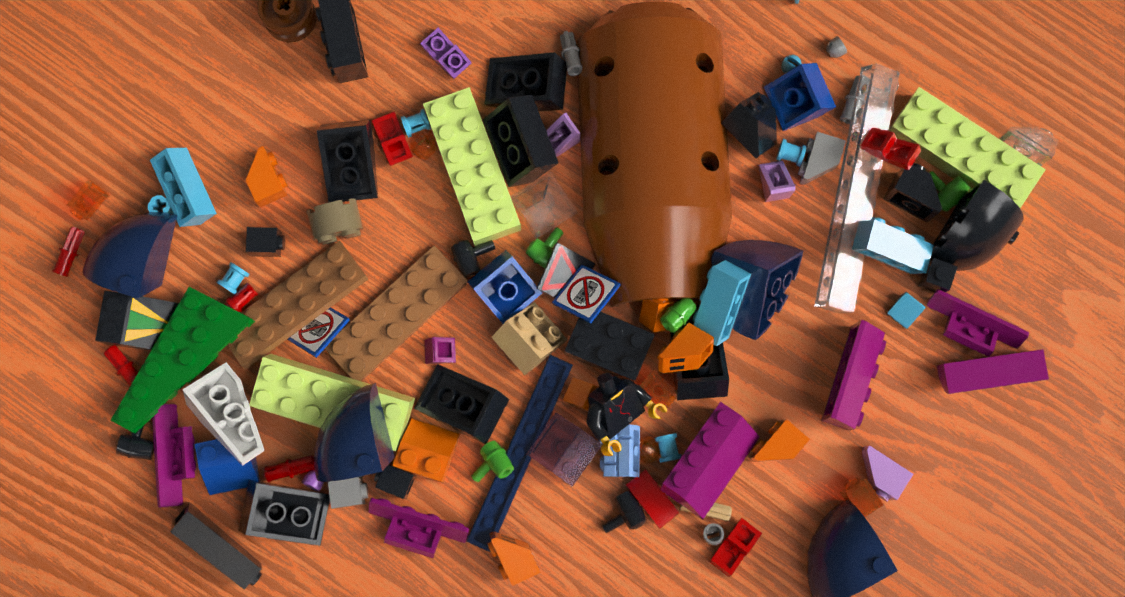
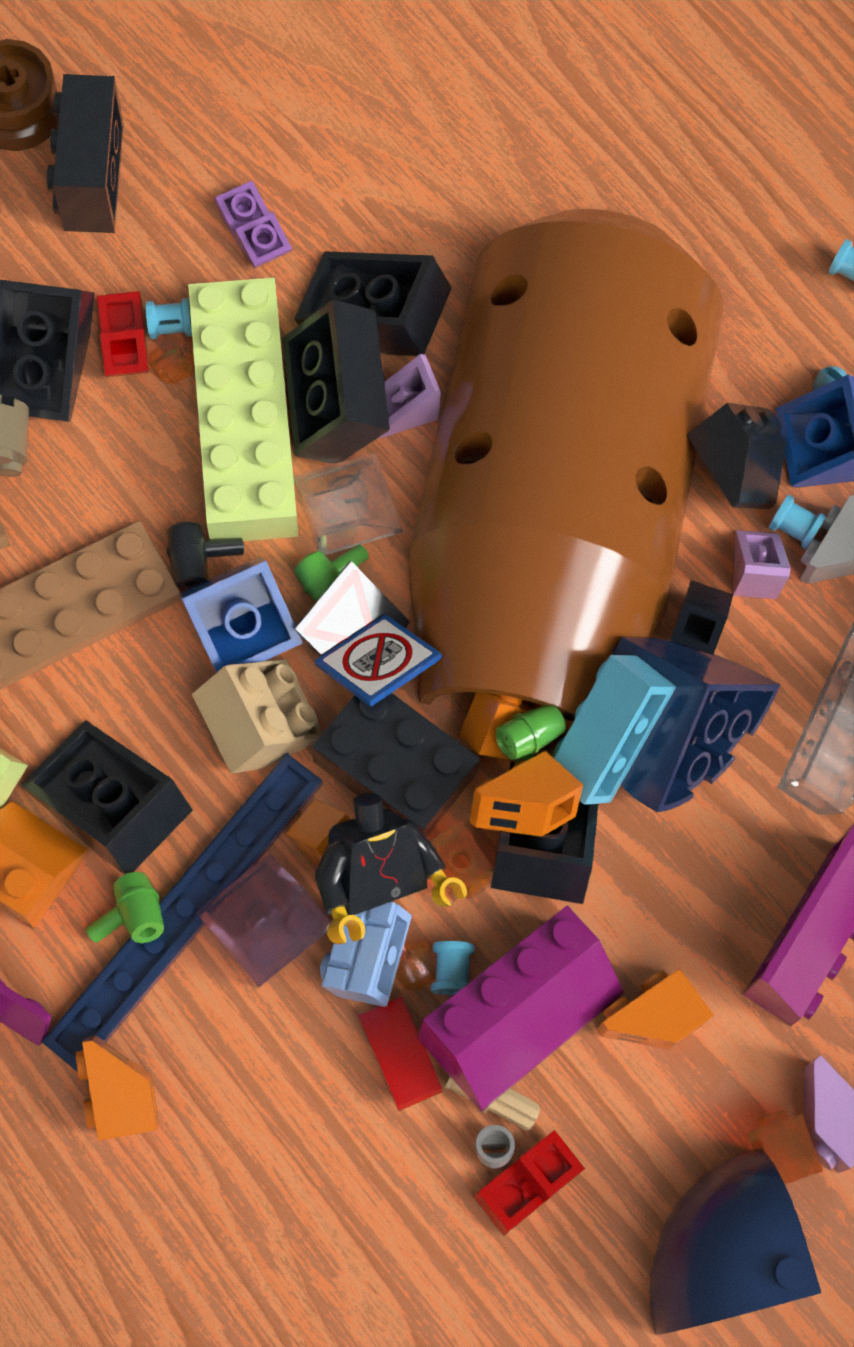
camera: 10 degrees right, 10 degrees down
magenta slope [424,337,456,364] -> none
light grey axle [560,31,582,76] -> none
black piece [602,490,647,533] -> none
none -> black brick [670,580,733,655]

